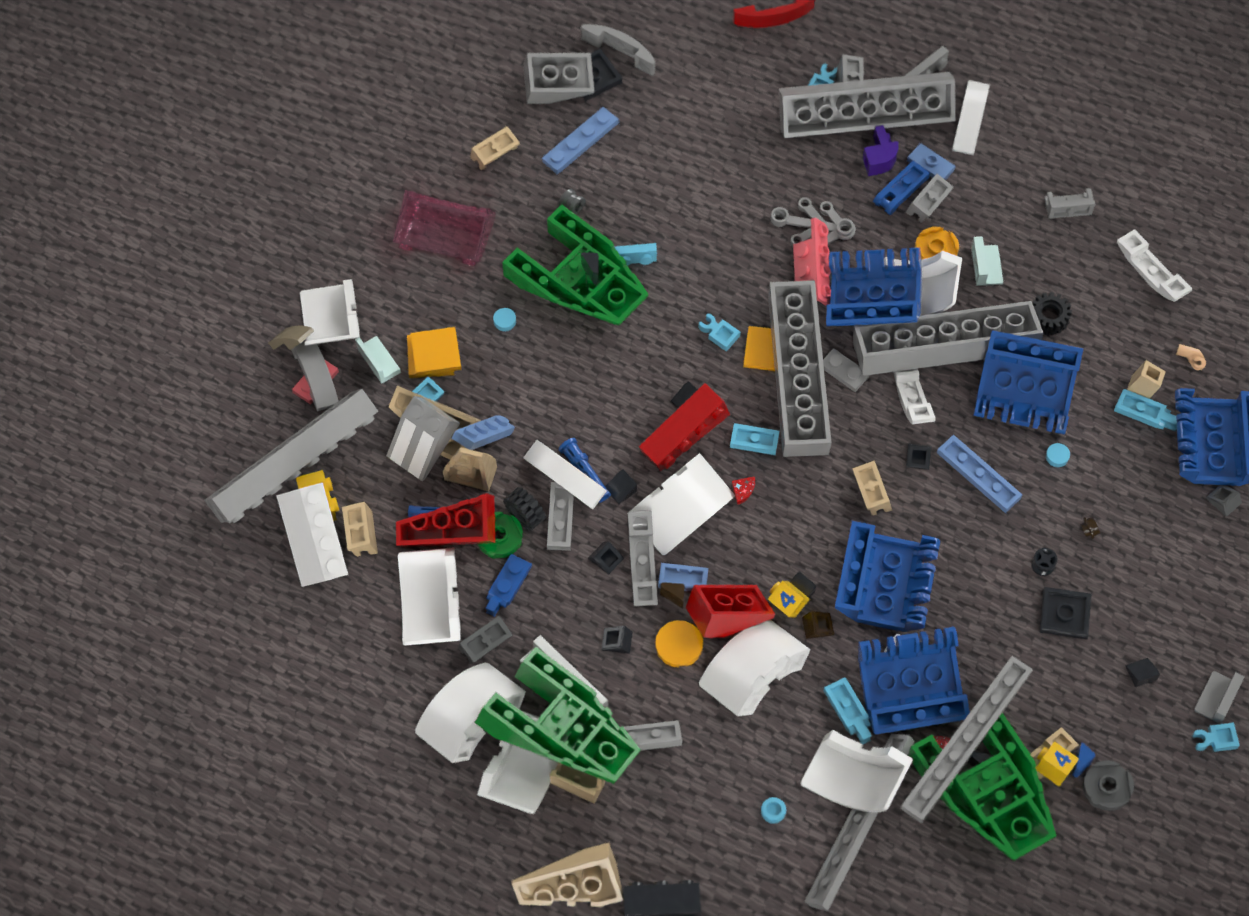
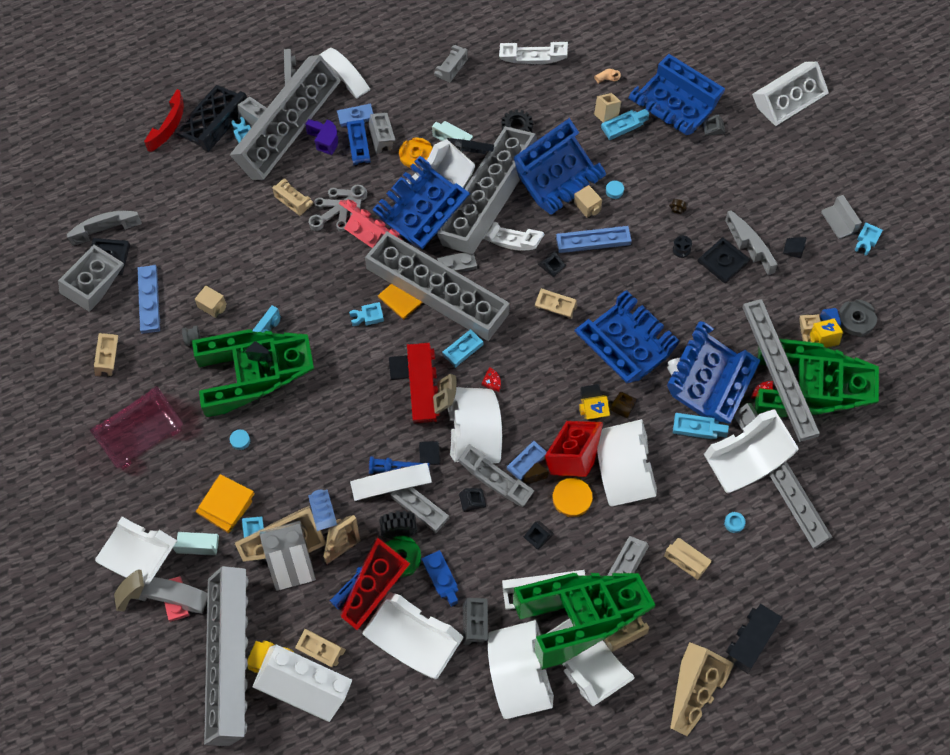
camera: 50 degrees left, 0 degrees up
none -> black fence [174,85,247,152]
none -> tan brick [195,286,226,318]
none -> tan hinge [272,179,314,216]
none -> dark tan slope [433,374,457,414]
none -> black plate [447,138,494,154]
none -> tan brick [574,185,602,217]
none -> tan panel [664,538,711,580]
none -> light grey slope [725,211,778,275]

